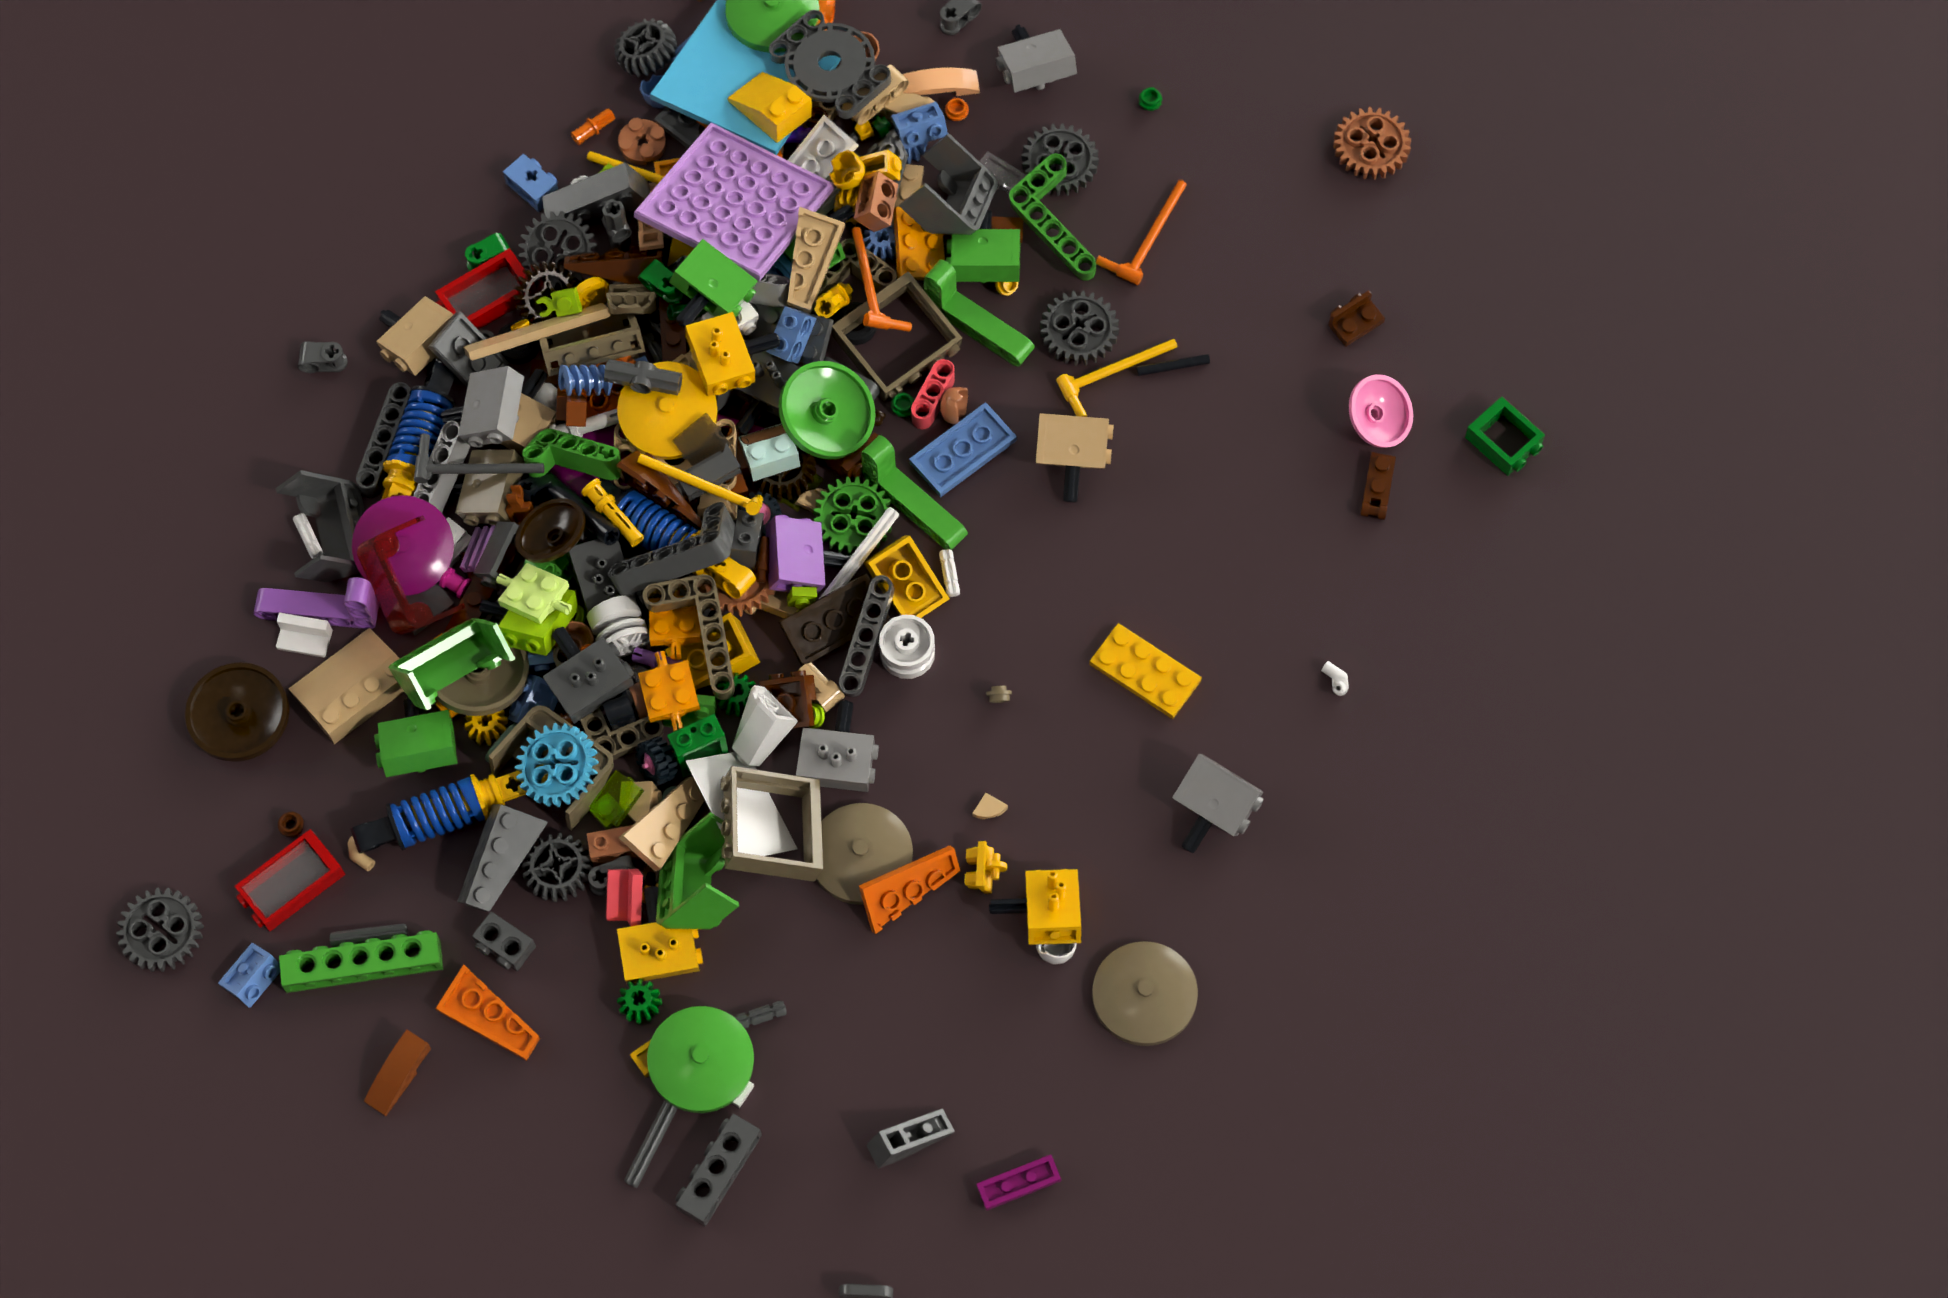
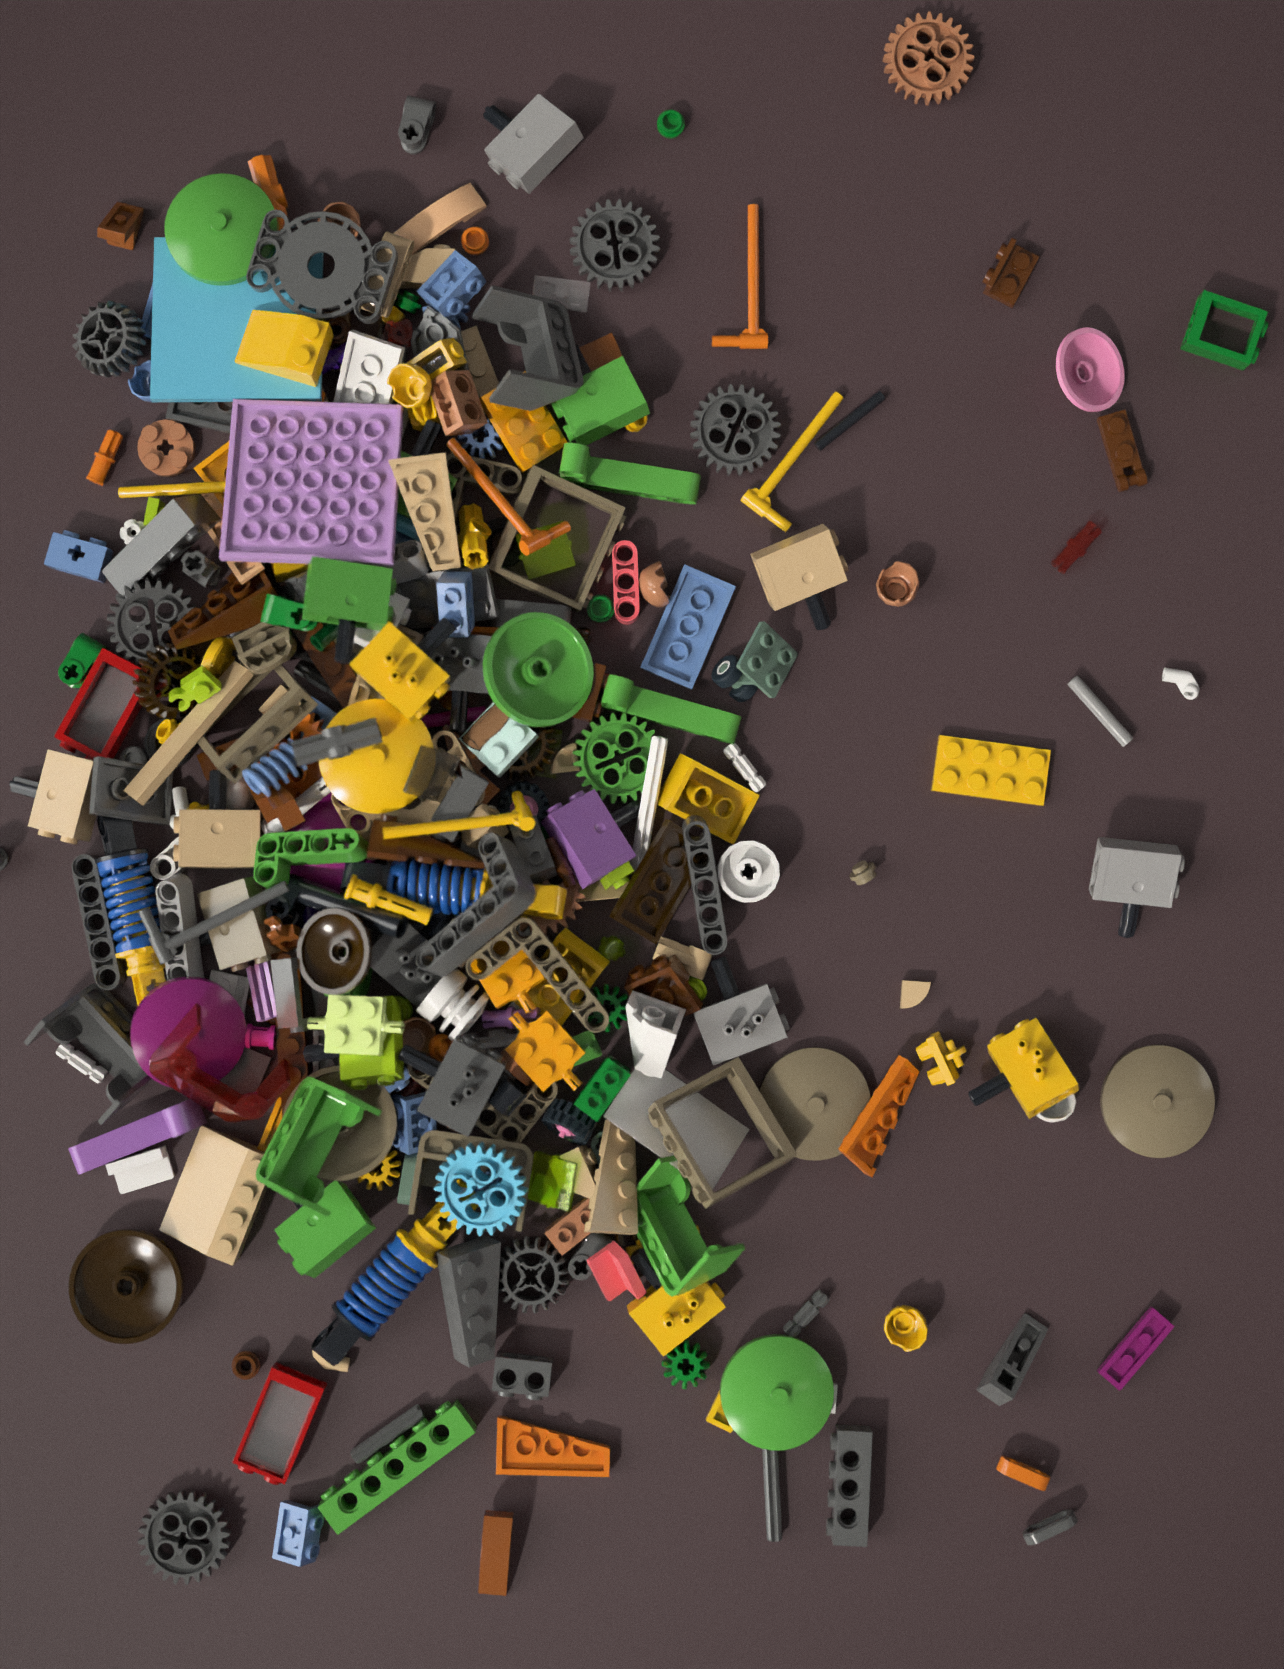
camera: 30 degrees left, 20 degrees up
light grey piece [440,366,524,447] -> none
bright green beam [1009,153,1096,281] -> none
none -> clear red plate [385,319,413,347]
none -> clear neon green piece [515,520,575,579]
none -> clear neon green plate [599,935,626,961]
none -> sand green plate [711,621,798,703]
none -> nougat hair [876,561,919,607]
none -> yellow hair [884,1305,928,1352]
none -> orange beam [996,1455,1051,1491]
none -> clear red pin [1051,521,1102,574]
none -> light grey piece [1067,675,1133,747]

